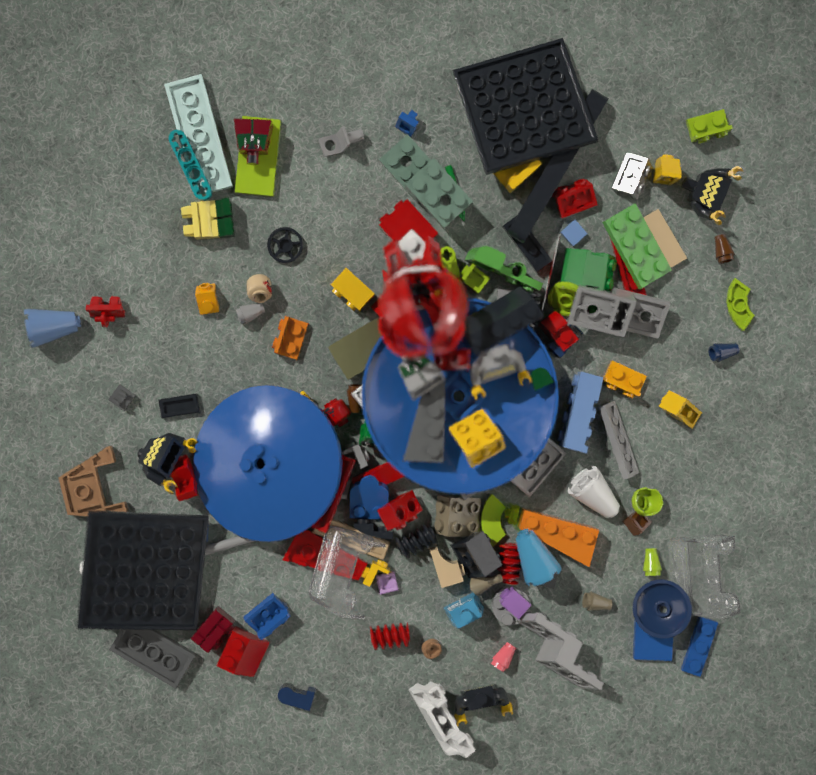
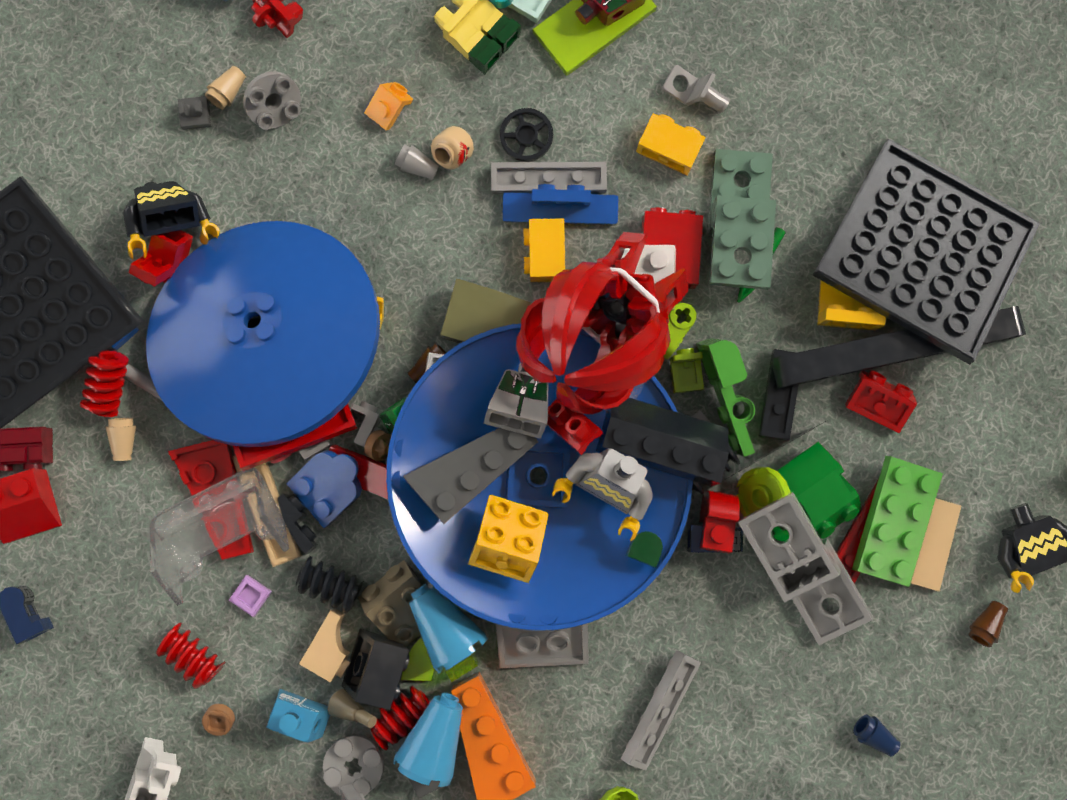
camera: 45 degrees right, 5 degrees down
medium nougat wing [58,446,129,516] -> none
black tile [158,393,200,418] -> none
blue bracket [244,593,290,640] -> none
orange bracket [272,316,309,360] -> none
red head [323,398,351,427] -> none
yellow bracket [361,559,390,587] -> none
red brick [377,490,423,531] -> none
blue tile [395,110,419,137] -> none
medium lavender brick [499,586,531,620] -> none
medium blue wedge [557,372,603,453] -> none
medium blue tile [560,220,588,247] -> none
white cone [568,466,620,518] -> none
light orange bracket [603,360,647,399] -> none
bracket [612,153,652,200] -> none
yellow slope [653,154,682,185] -> none
yellow slope [659,390,702,428] -> none
lime tile [727,278,755,331] -> none
none -> red piece [80,350,129,417]
none -> tan cone [105,418,136,461]
none -> tan cone [205,66,246,110]
none -> light grey plate [243,71,301,130]
none -> medium nougat tile [364,430,391,461]
none -> dark azure cone [409,584,488,674]
none -> light grey plate [491,162,607,194]
none -> blue bracket [503,184,618,225]
none -> yellow brick [636,113,706,176]

